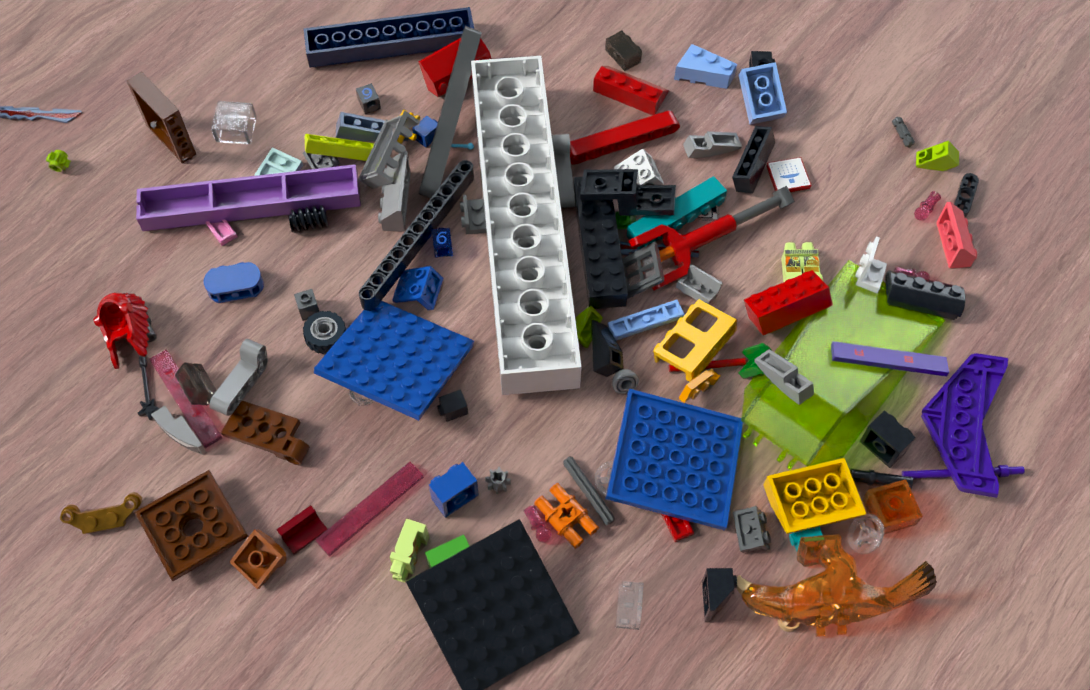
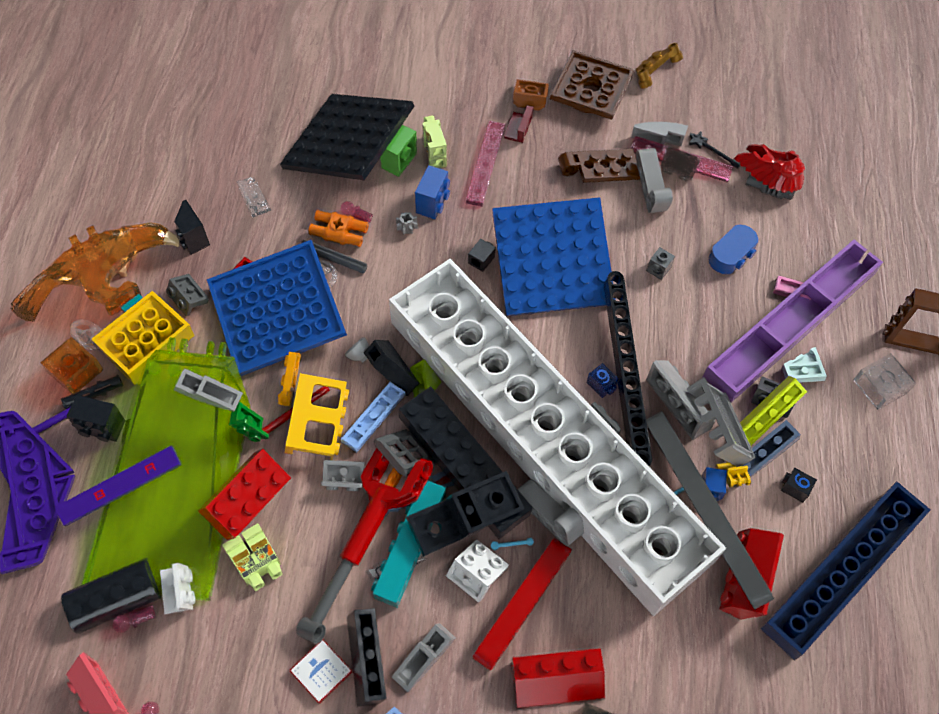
camera: 145 degrees right, 0 degrees up
black piece [289,205,328,233] -> none
black wheel [303,311,346,354] -> none
blue bracket [392,266,444,310] -> none

